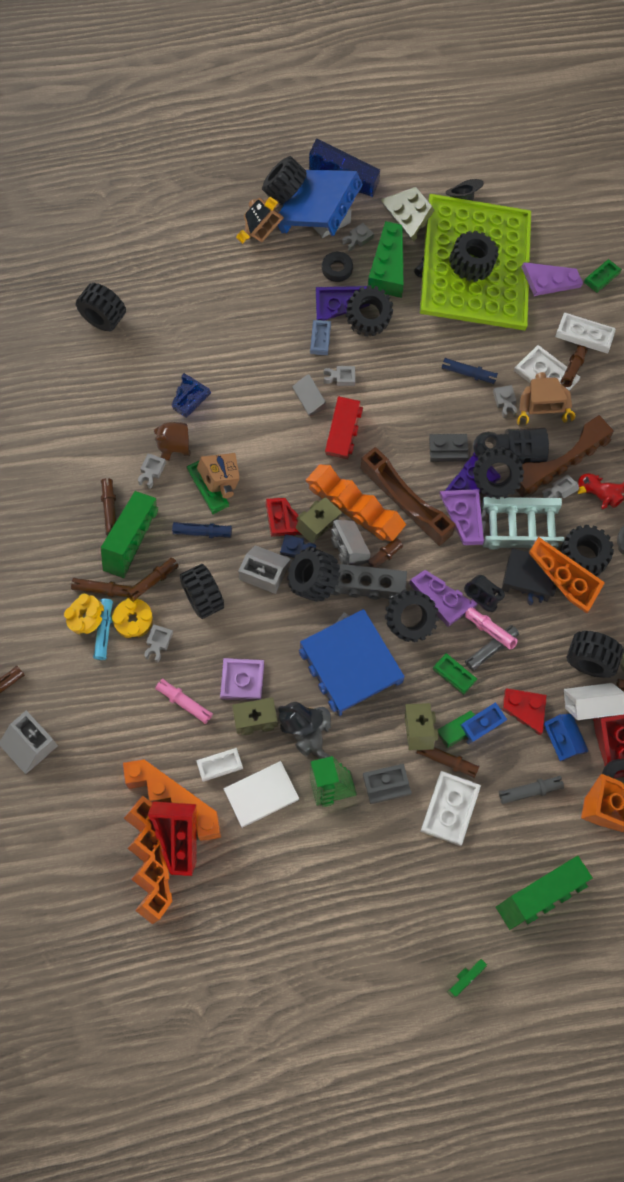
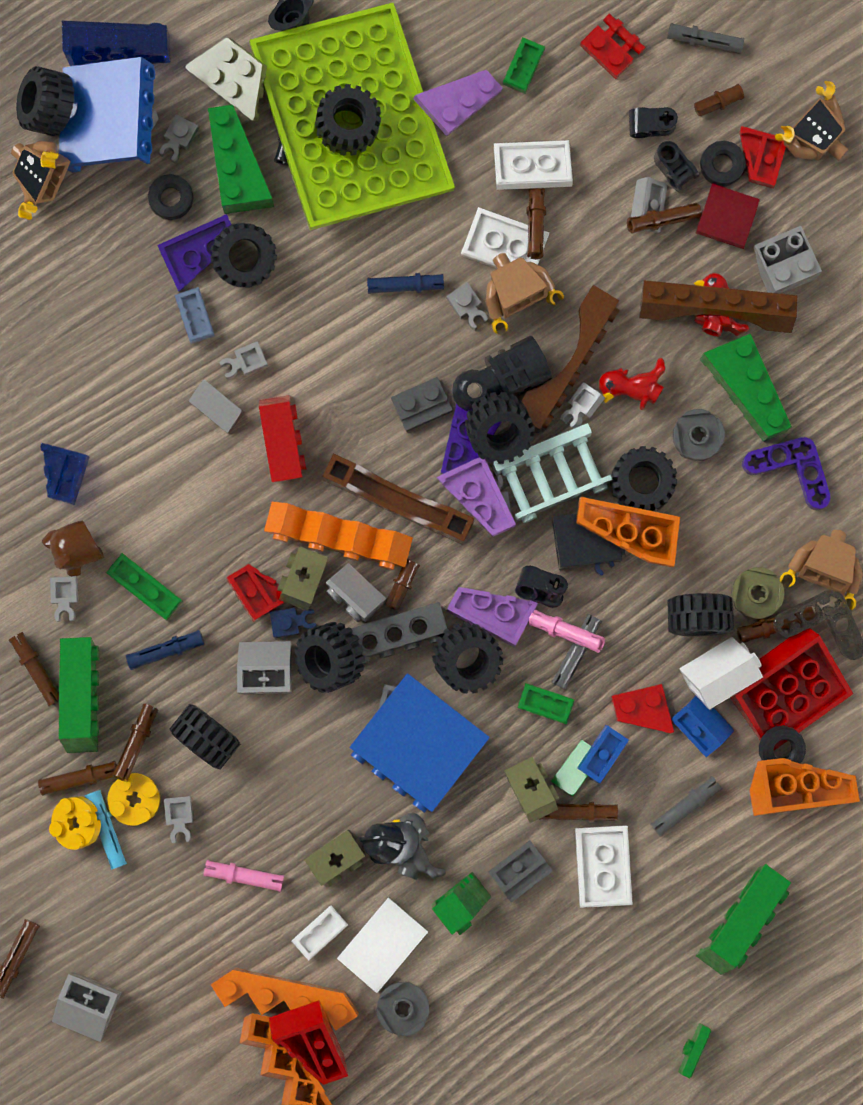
camera: 25 degrees left, 15 degrees up
medium nougat torso [197,453,239,498] -> none
lavender tile [220,658,264,701] -> none
none -> dark grey plate [377,982,429,1036]

